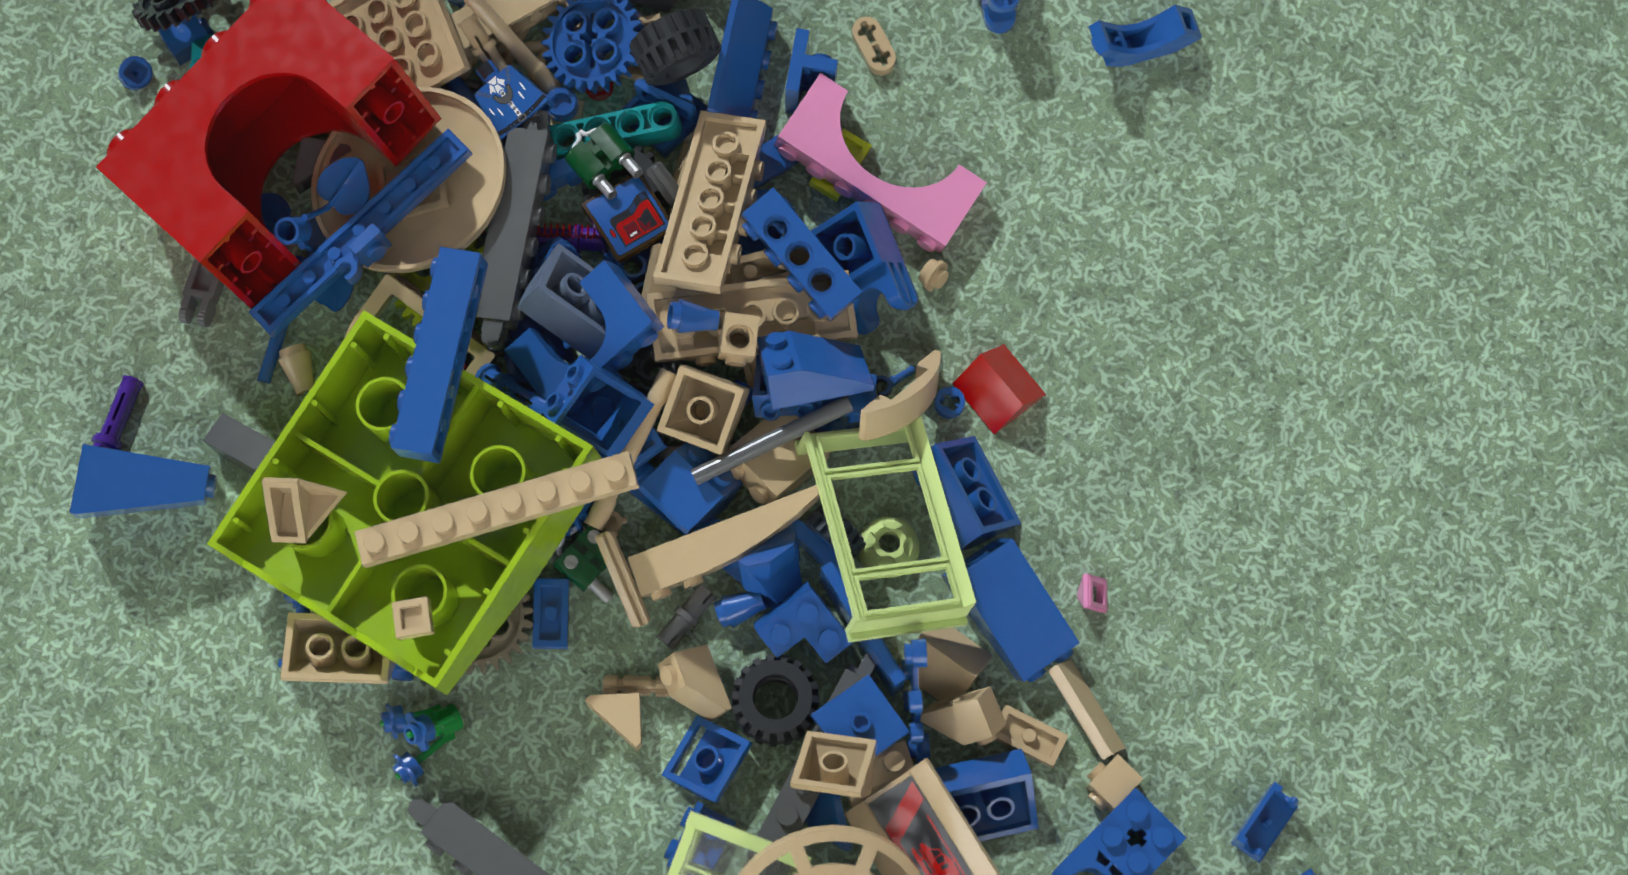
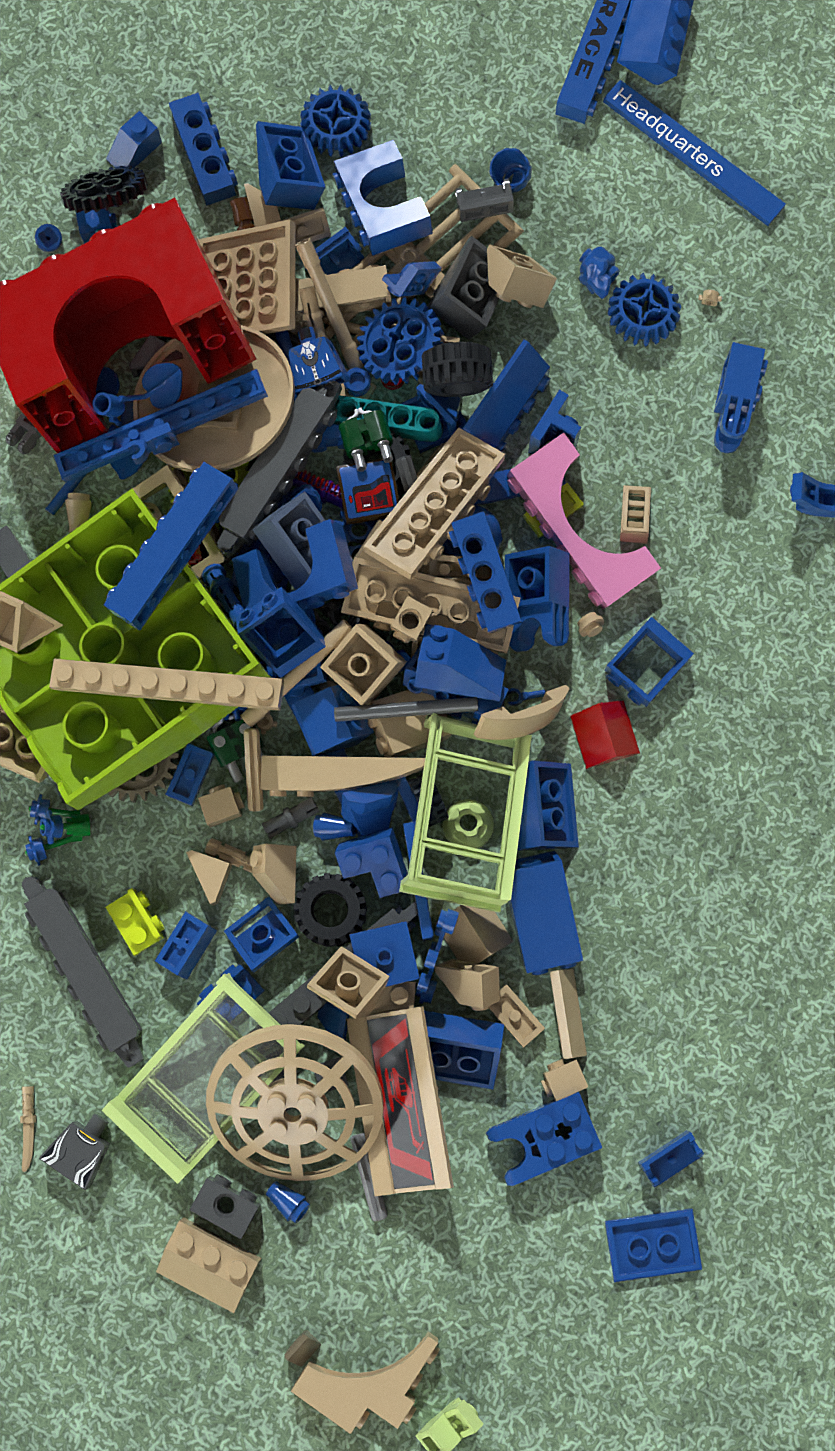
camera: 30 degrees right, 5 degrees up
tan plate [392,596,435,640] -> none
blue cone [667,299,720,333] -> none
tan beam [852,16,896,76] -> none
blue bush [934,387,965,419] -> none
bright pink slope [1077,573,1107,613] -> none
none -> neon yellow bracket [105,888,165,956]
none -> blue hinge [155,911,217,979]
none -> tan brick [198,785,245,827]
none -> blue window [604,617,694,707]
none -> tan slope [620,485,651,544]

